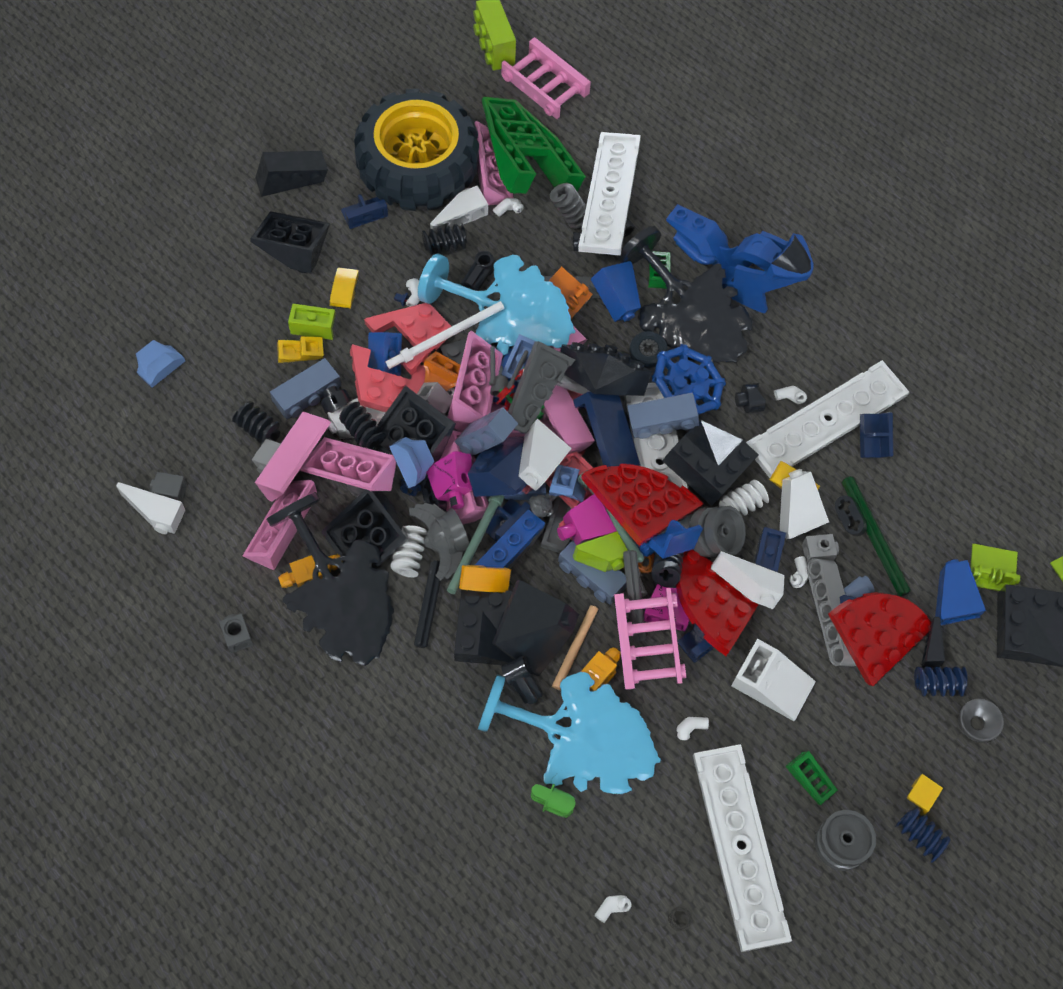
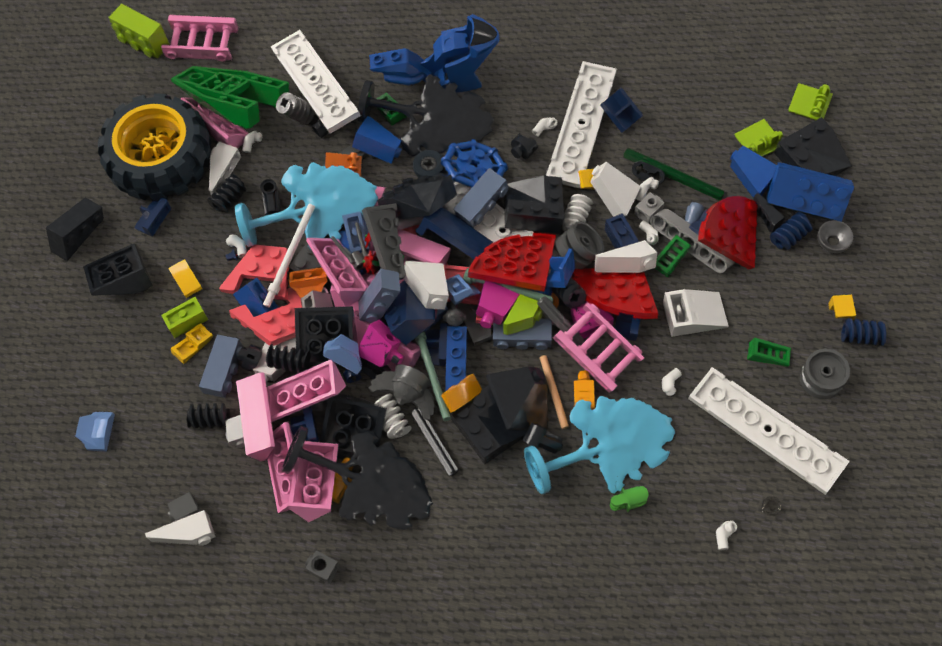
camera: 30 degrees left, 0 degrees up
none -> bright pink slope [288,441,338,522]
none -> dark blue panel [290,406,319,442]
none -> white arm [635,177,659,201]
none -> green slope [655,235,691,277]
none -> blue brick [766,162,854,222]

